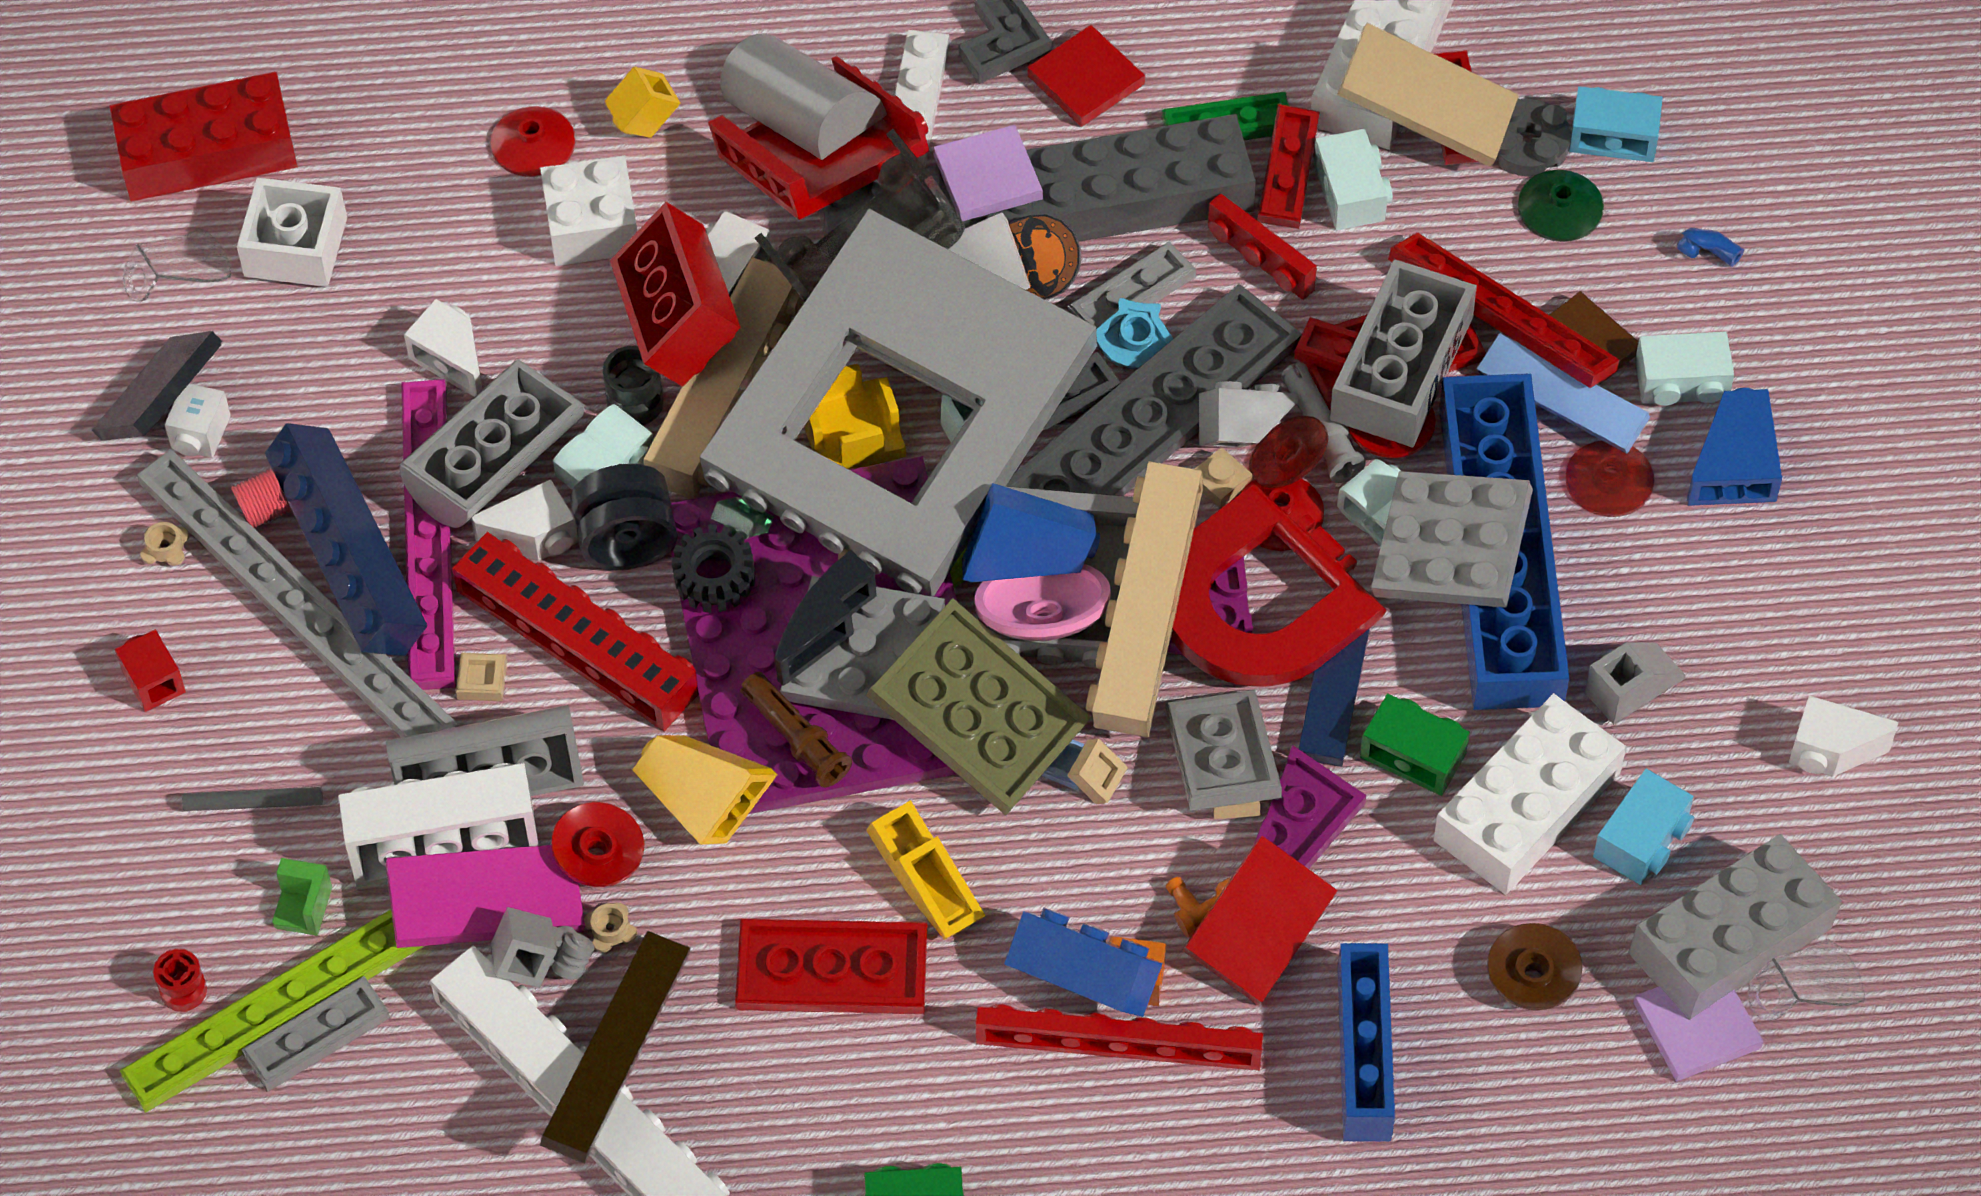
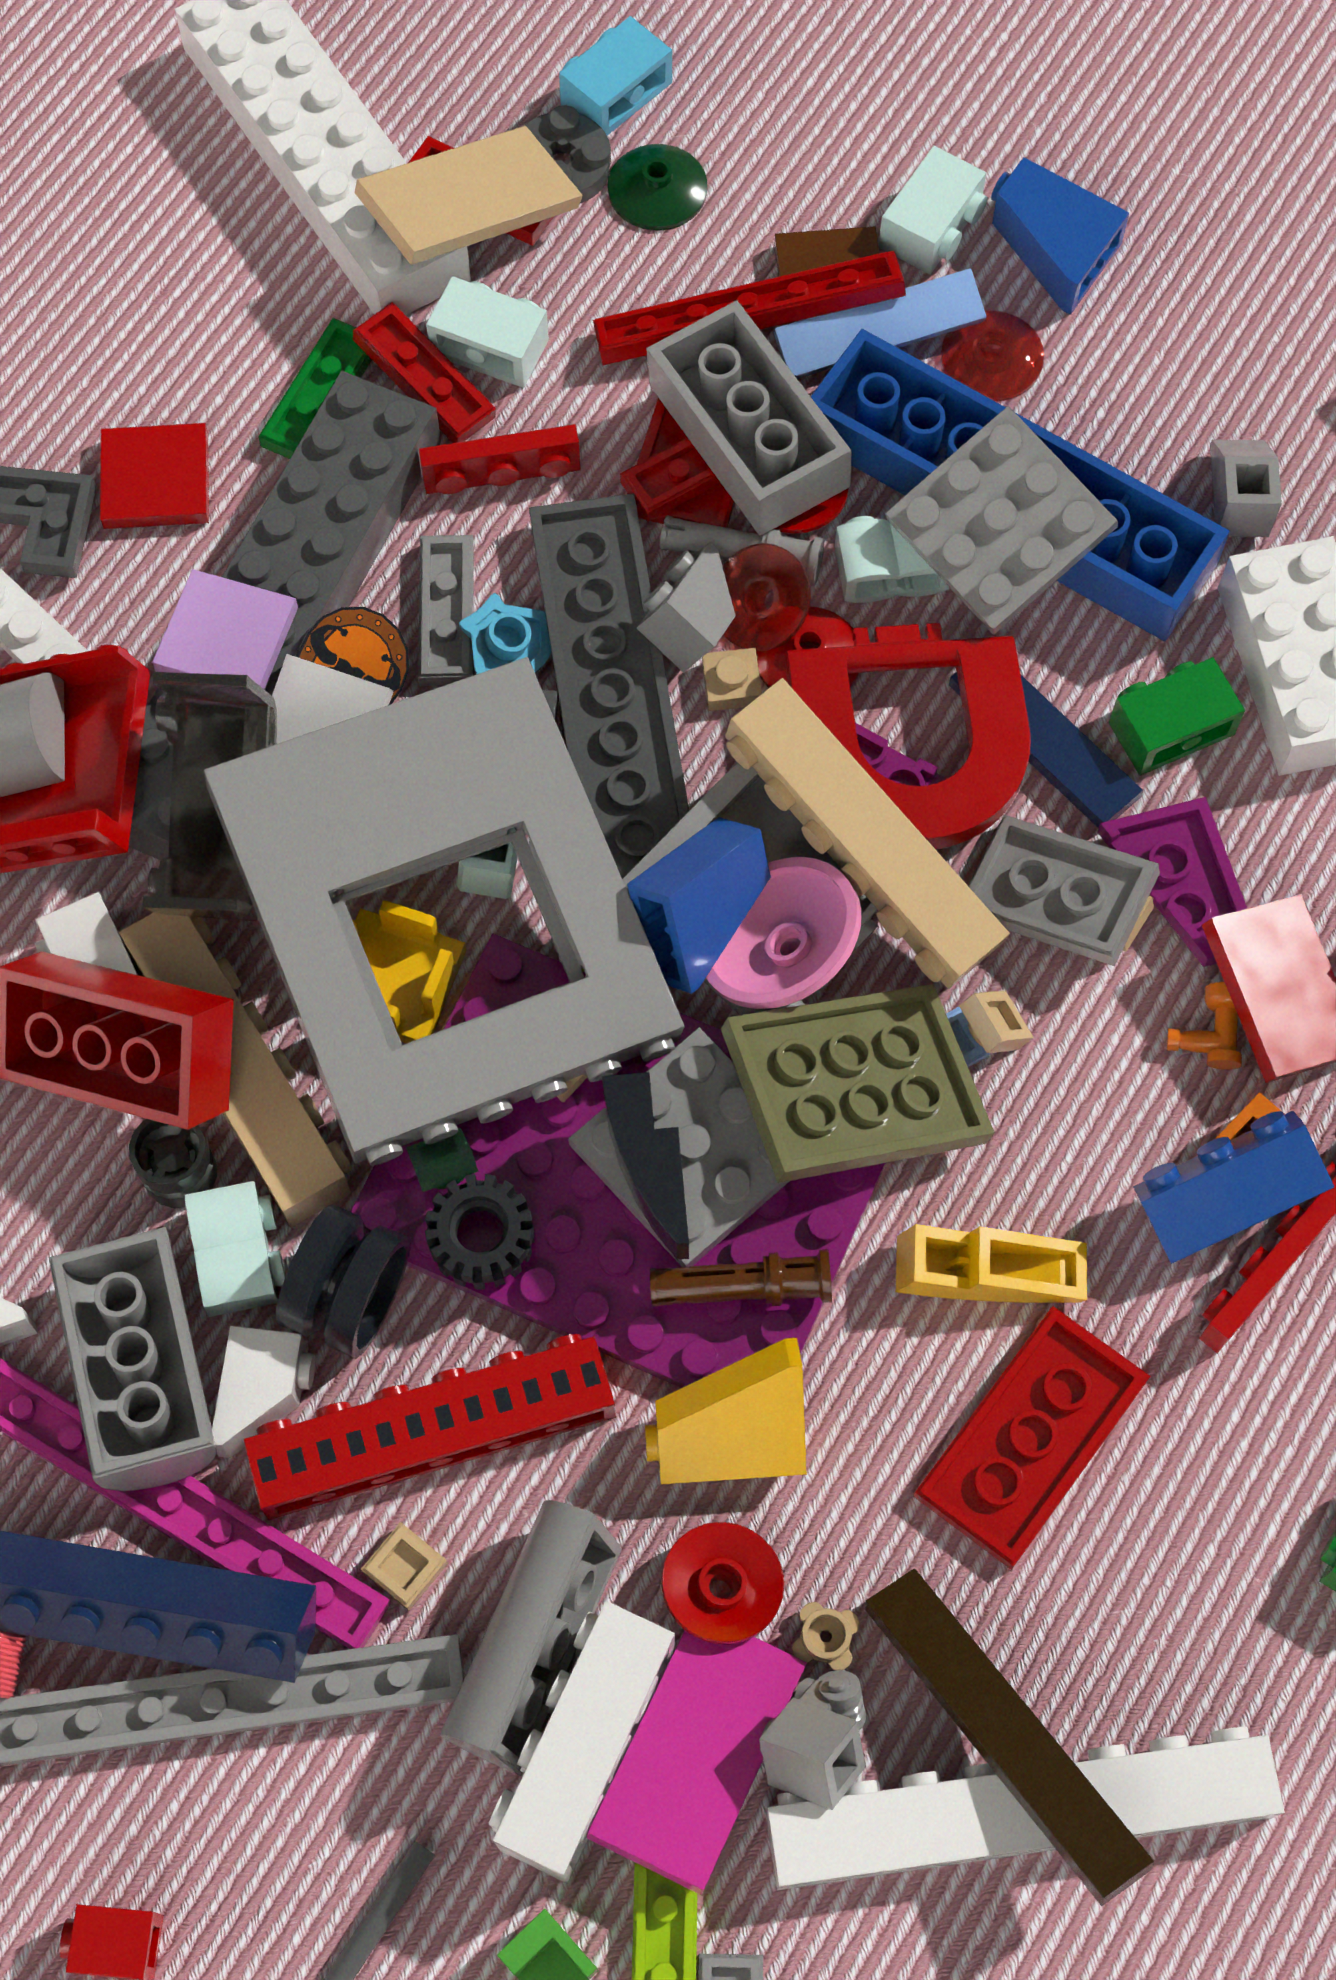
camera: 55 degrees left, 10 degrees up
blue arm [1677,227,1744,267] -> none

